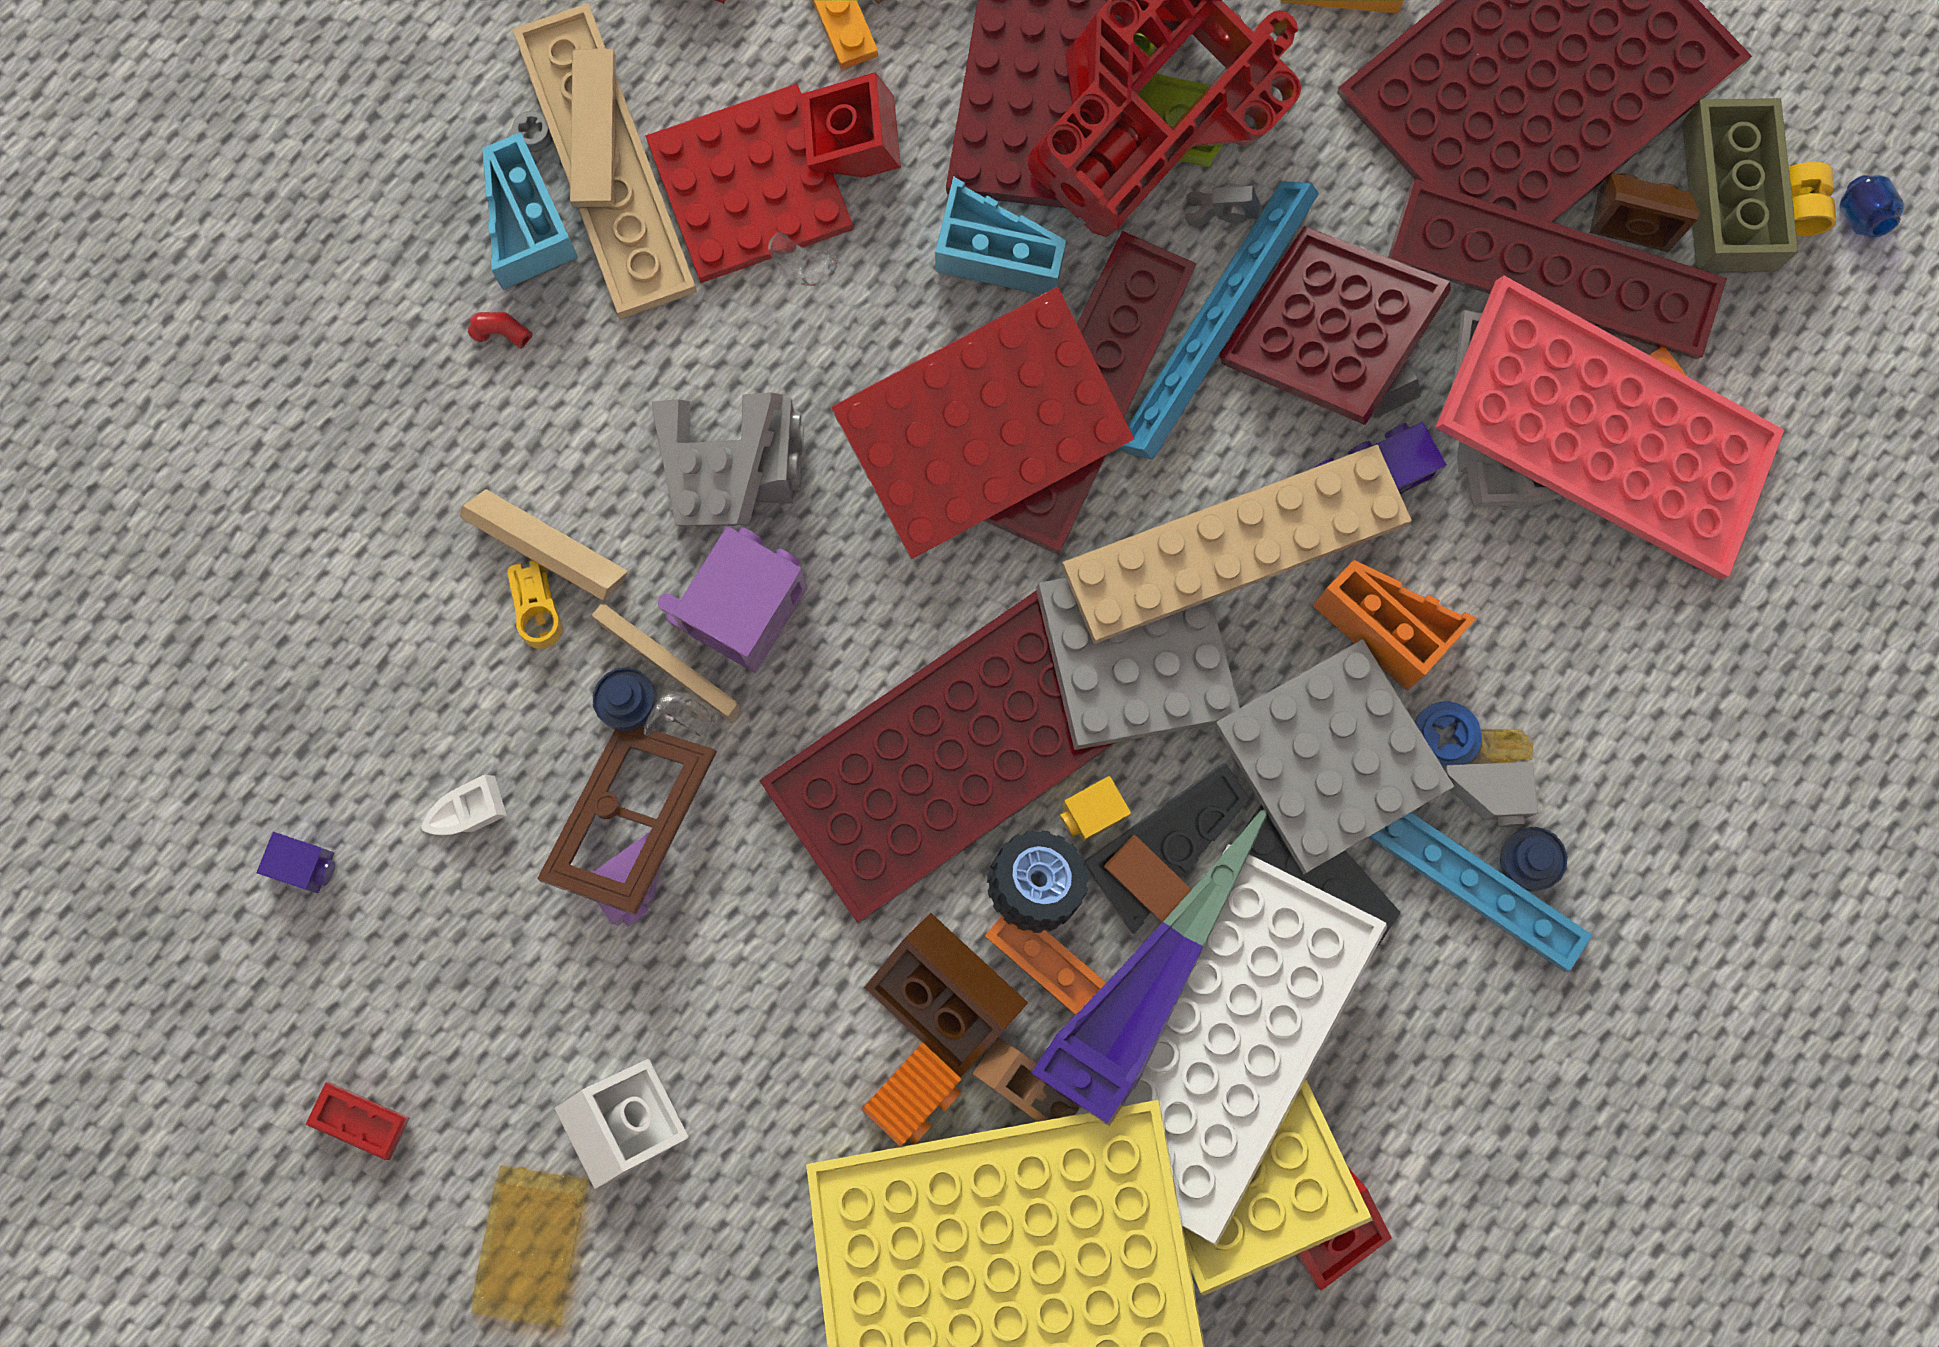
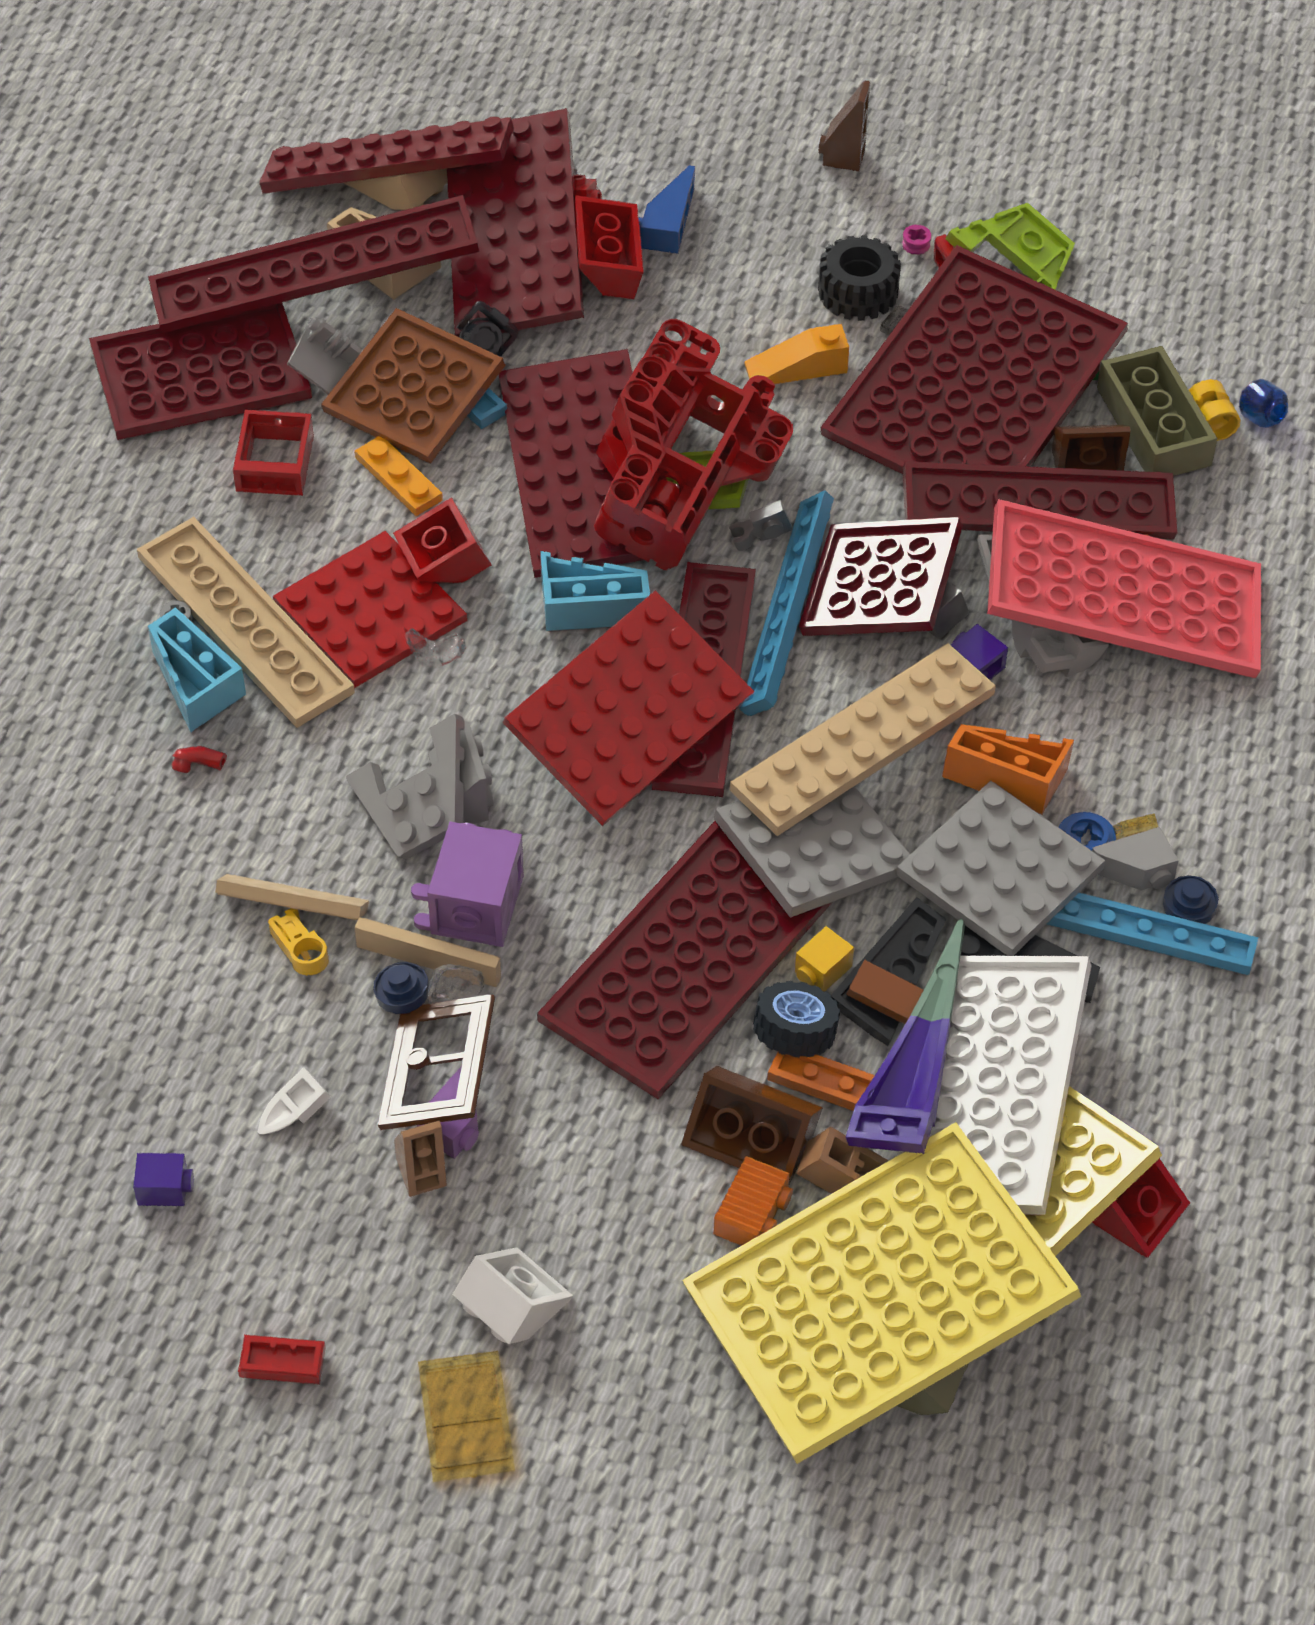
camera: 15 degrees left, 25 degrees down
tan tile [570,49,616,208] -> none
none -> medium nougat slope [394,1121,447,1197]

